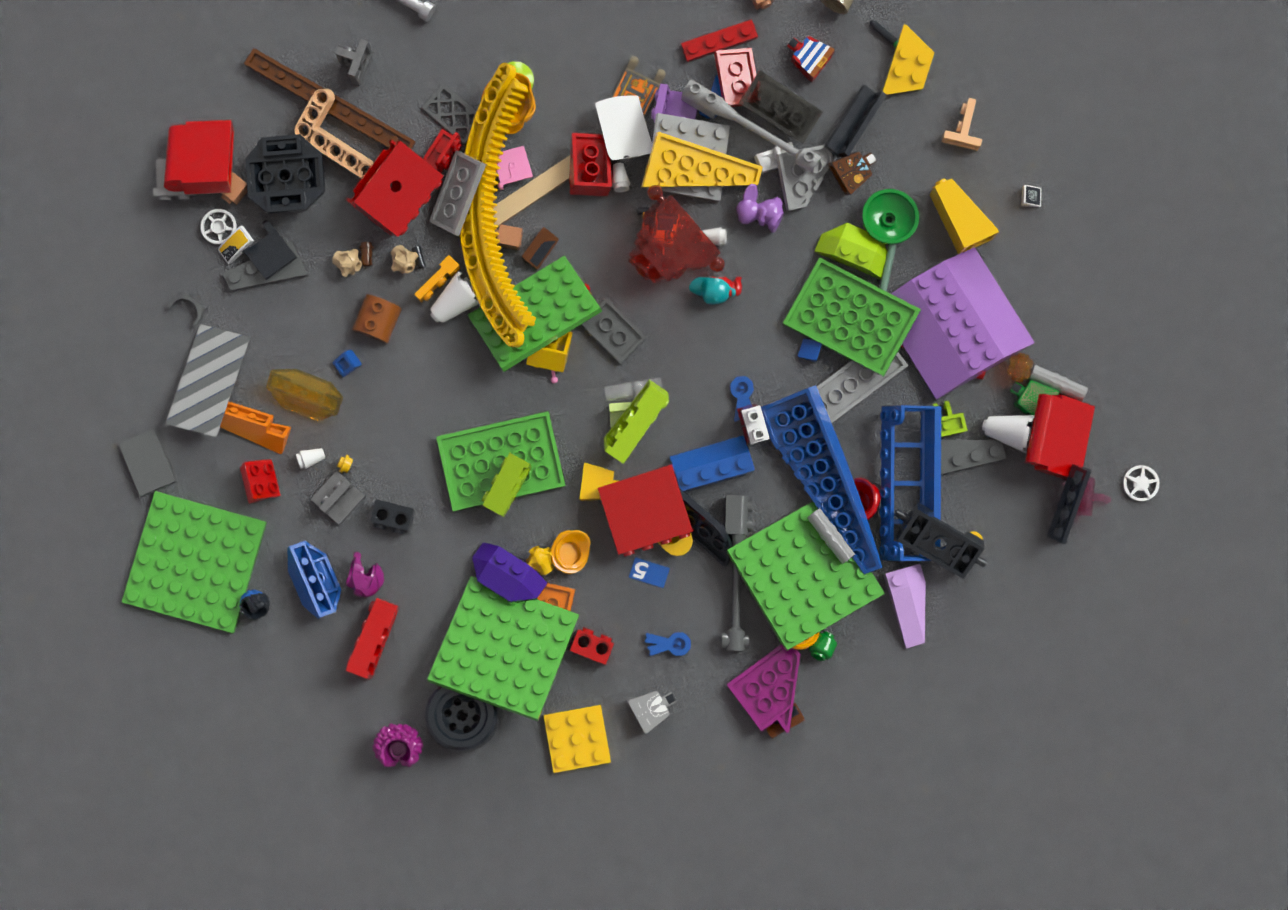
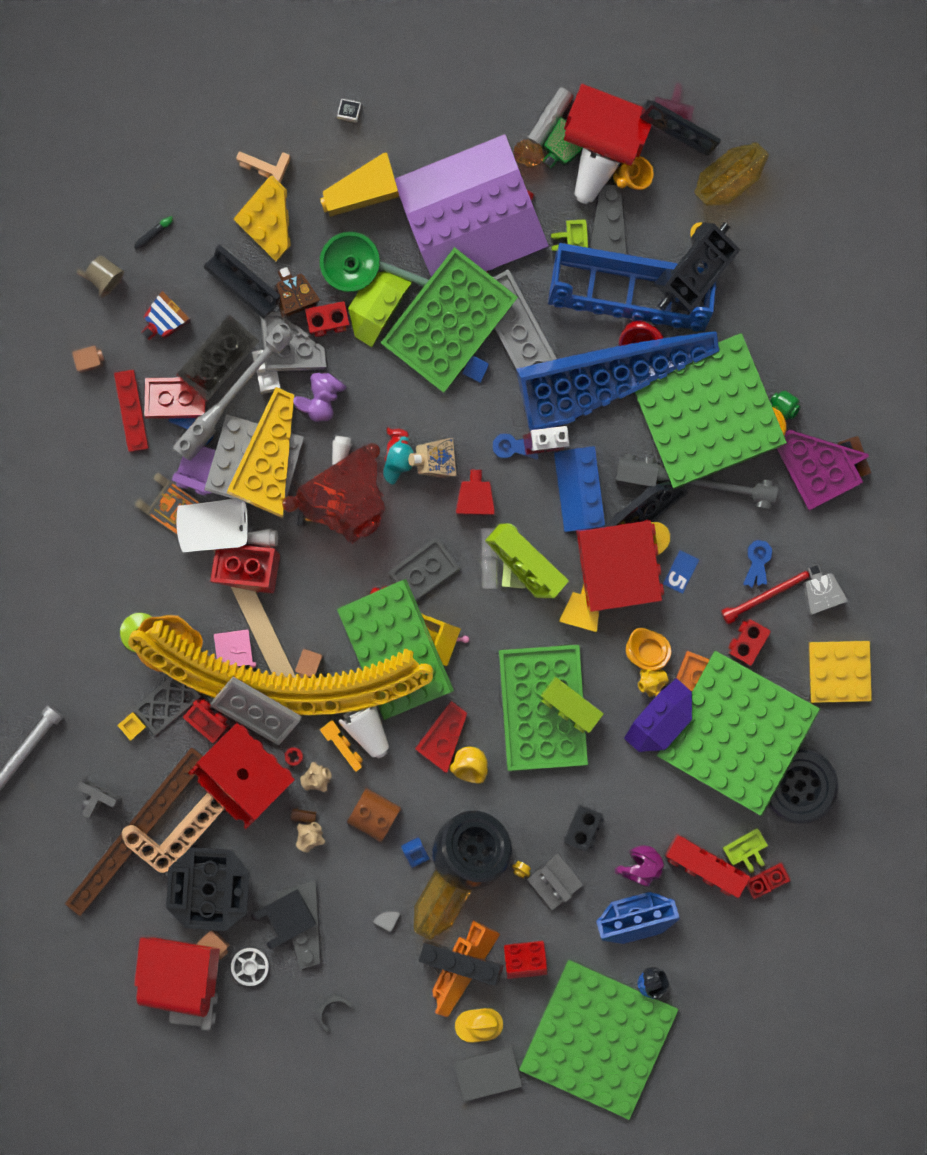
camera: 80 degrees left, 5 degrees up
sticker [166,324,250,437] -> none
slope [218,226,254,264] -> none
white cone [296,448,326,469] -> none
magenta hair [372,724,423,767] -> none
black piece [412,246,426,269] -> none
reddish brown slope [522,227,559,270] -> none
light grey axle [807,508,855,564] -> none
yellow wing [882,24,935,95] -> none
lavender wedge [883,564,926,648] -> none
white wheel [1123,465,1159,501] -> none
none -> yellow plate [117,712,146,741]
none -> yellow plate [233,175,291,261]
none -> red bush [284,747,303,766]
none -> red brick [305,301,350,337]
none -> light grey tile [373,911,400,932]
none -> tan torso [408,438,456,478]
none -> red wing [415,701,467,773]
none -> black arch [419,941,504,986]
none -> black wheel [432,811,512,890]
none -> yellow piece [449,746,488,784]
none -> yellow piece [455,1008,503,1042]
none -> red torso [456,470,494,515]
none -> light orange piece [613,156,654,190]
none -> clear yellow wedge [694,142,769,206]
none -> red piece [721,571,810,625]
none -> lime hinge [722,828,768,873]
none -> red slope [746,862,791,899]

